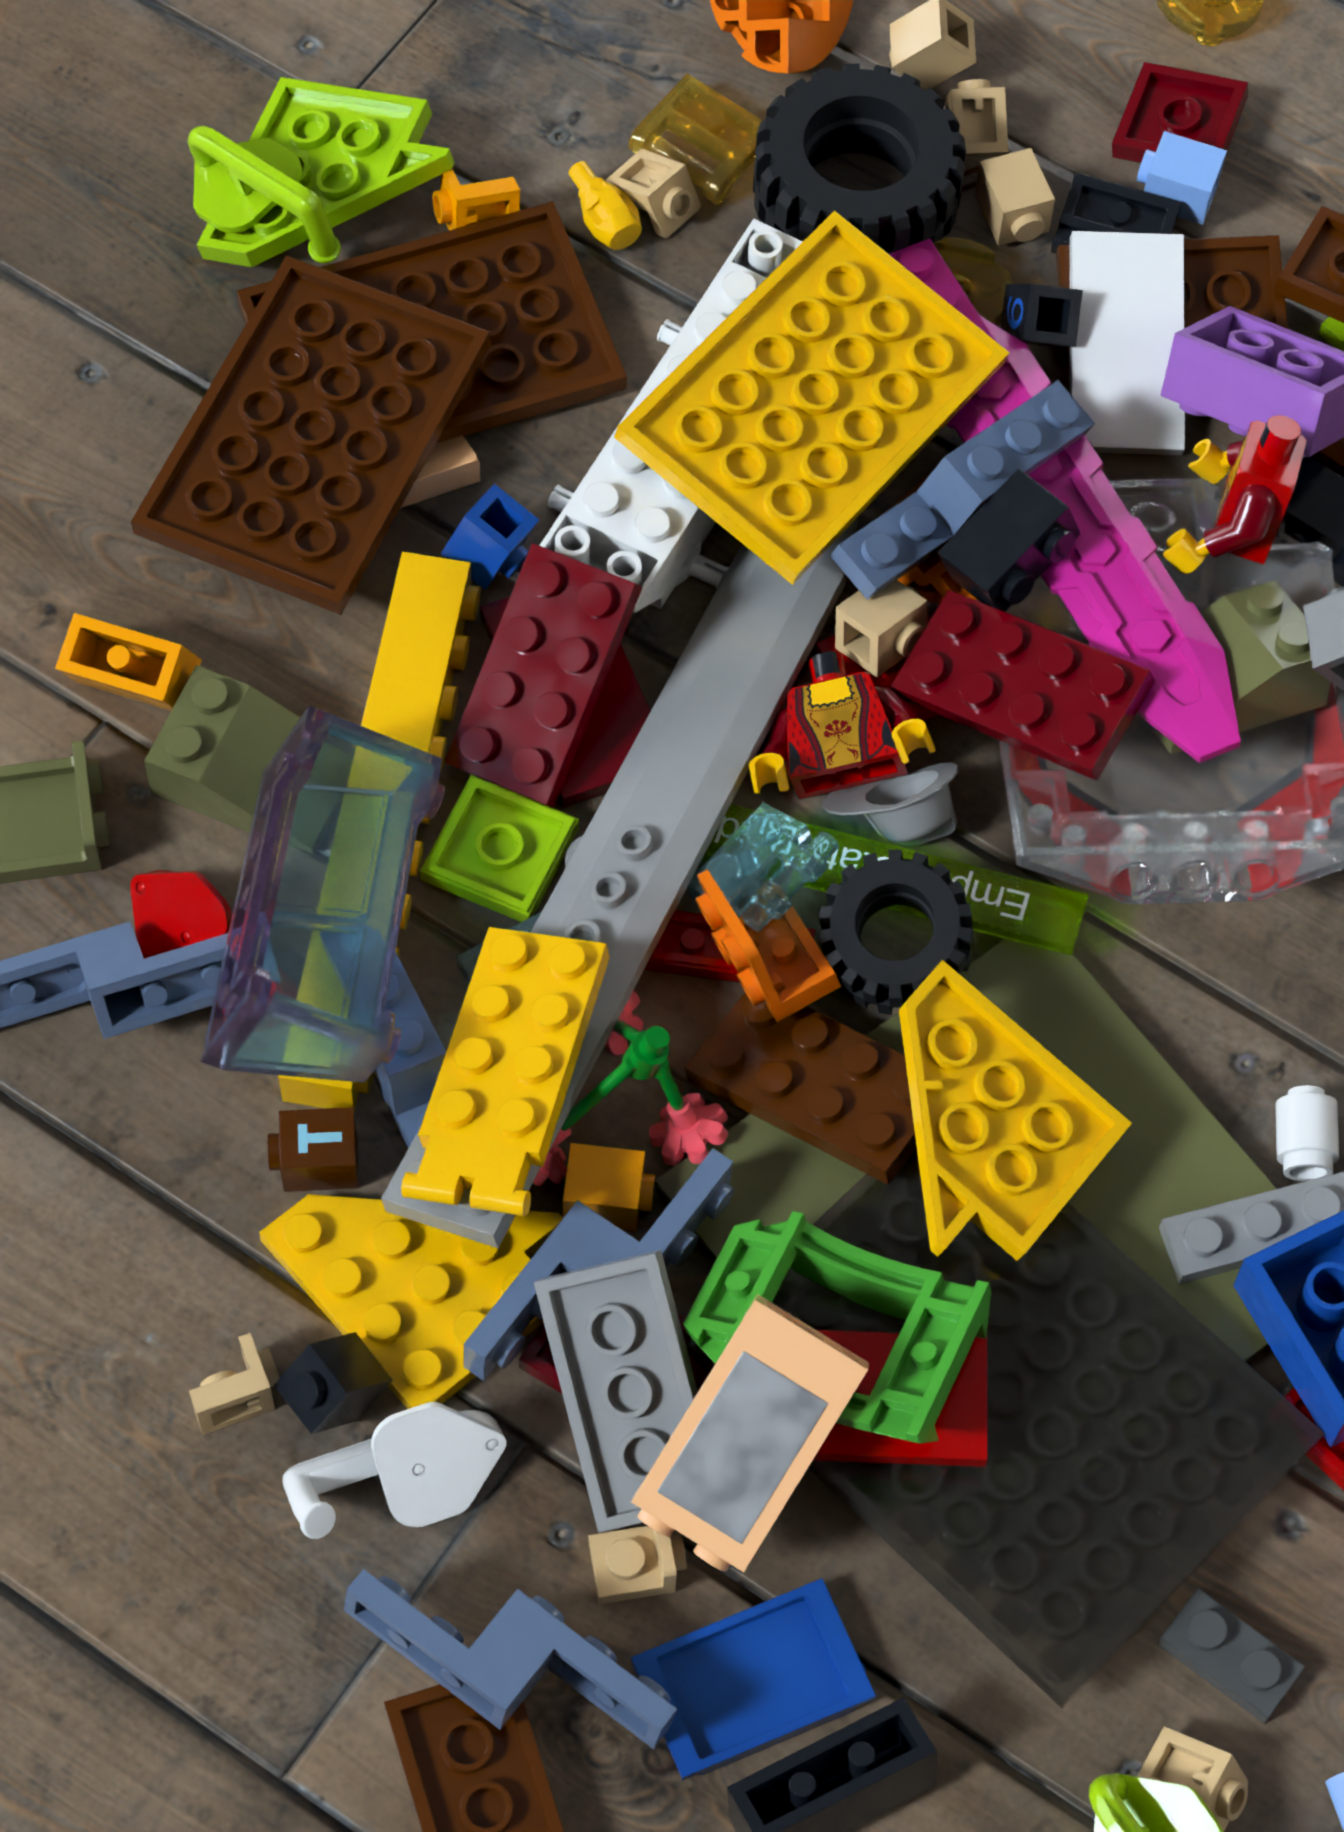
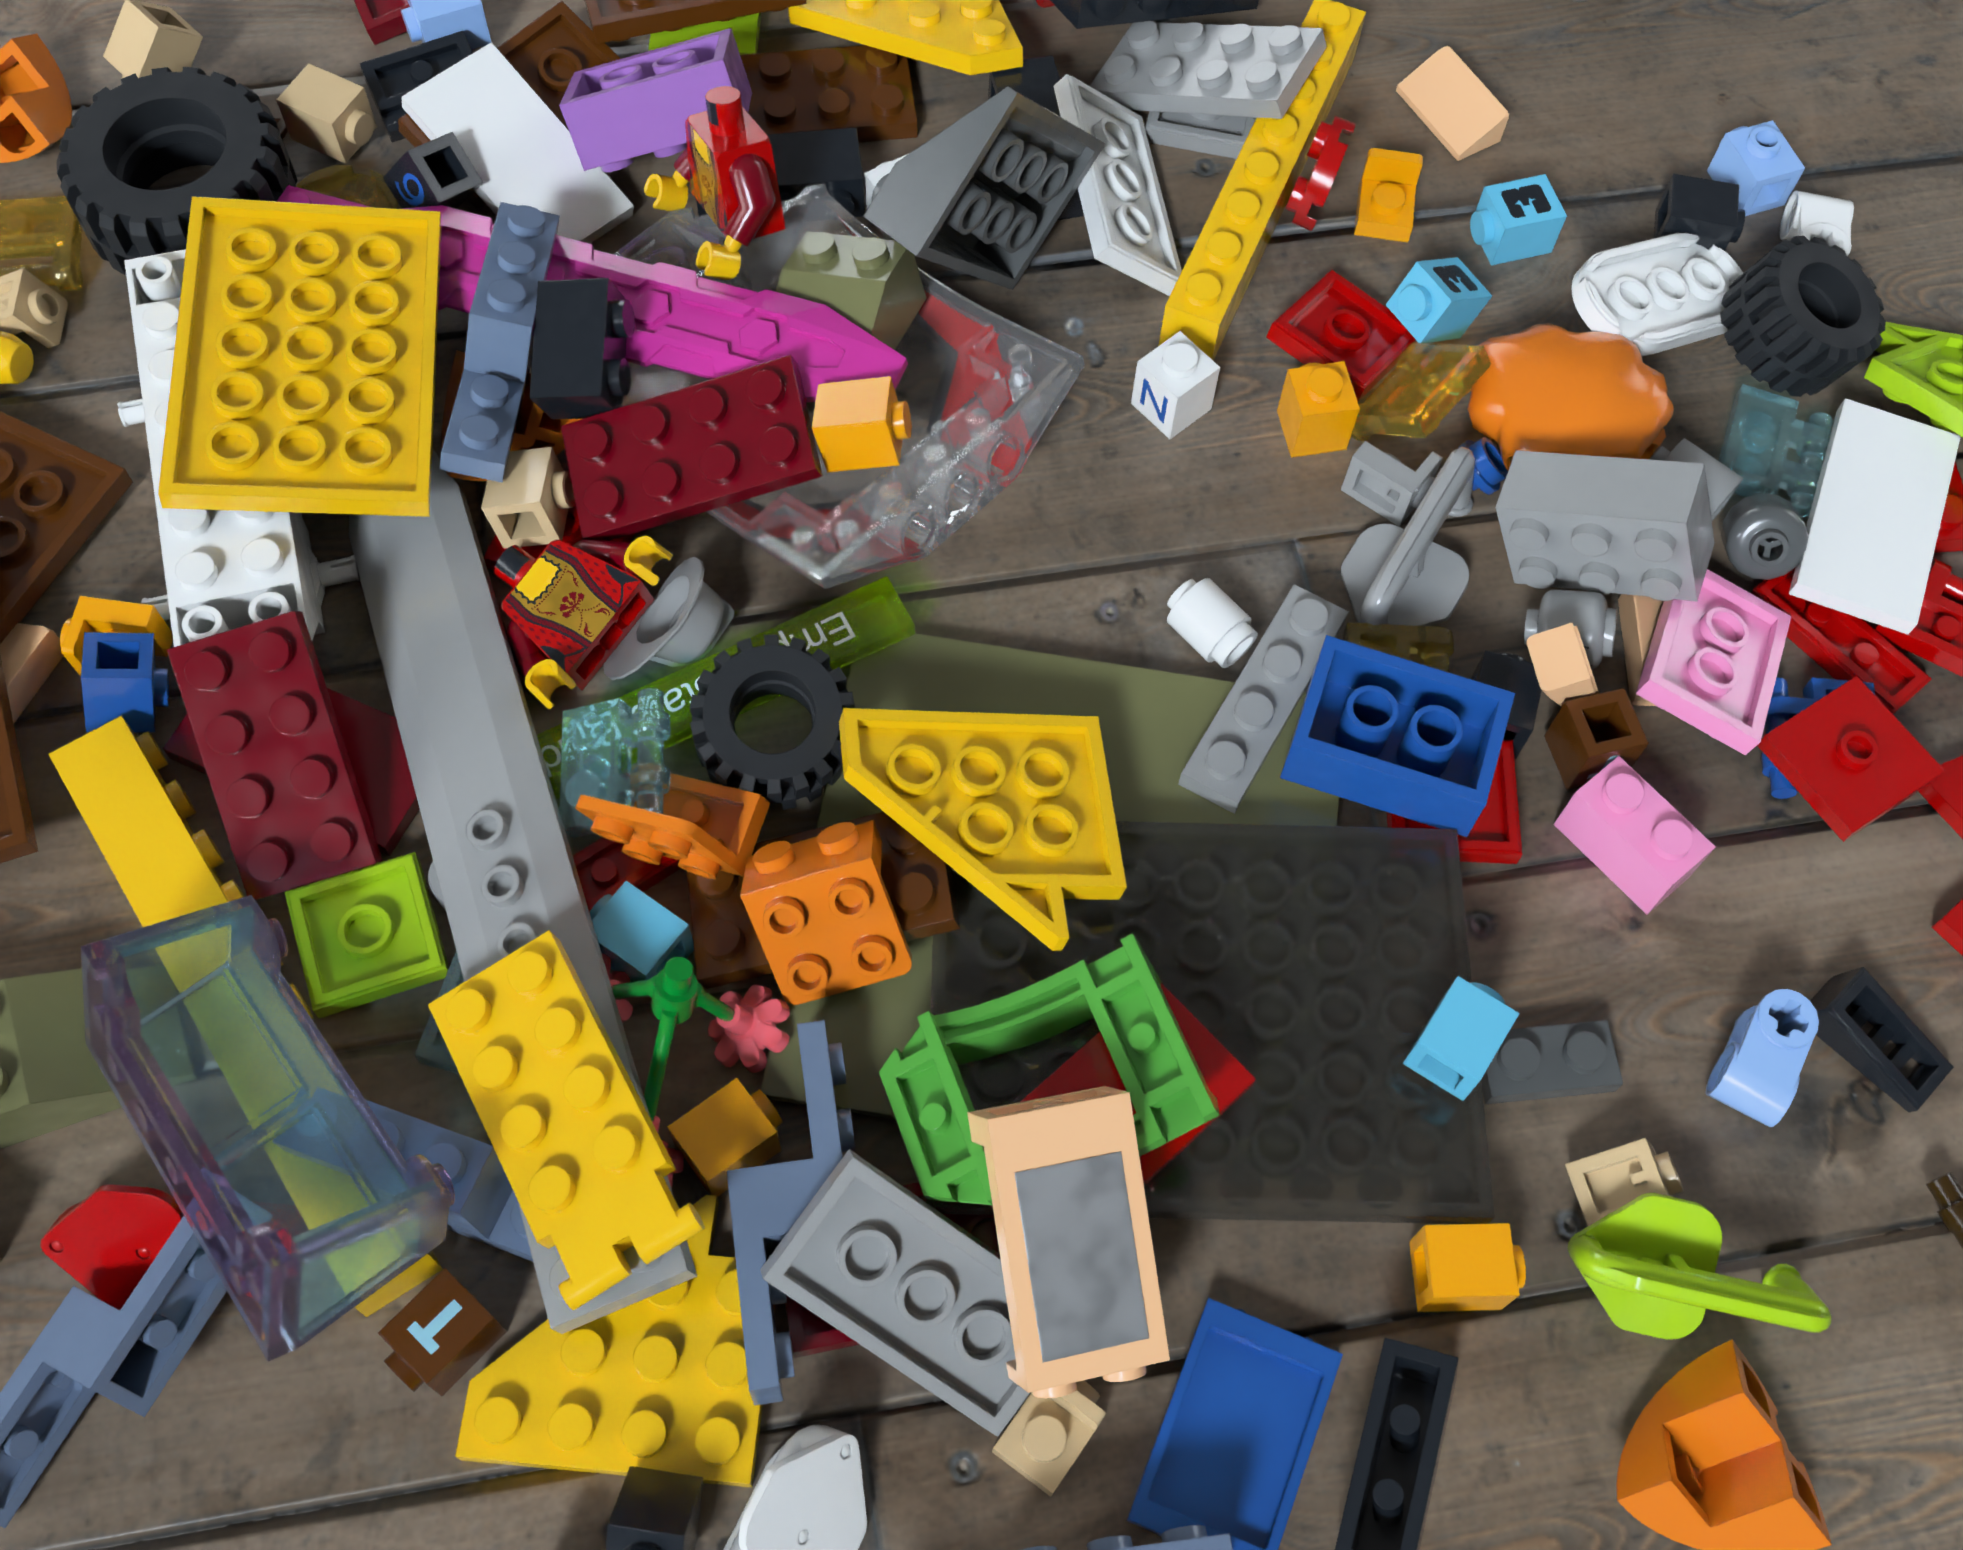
camera: 45 degrees left, 0 degrees up
tan bracket [944,79,1008,158] -> none
none -> light orange bracket [60,596,173,676]
none -> medium azure brick [589,881,694,982]
none -> orange bracket [740,820,912,1005]
none -> light orange brick [812,376,912,473]
none -> medium azure brick [1403,976,1520,1101]
none -> light orange brick [1409,1223,1526,1312]

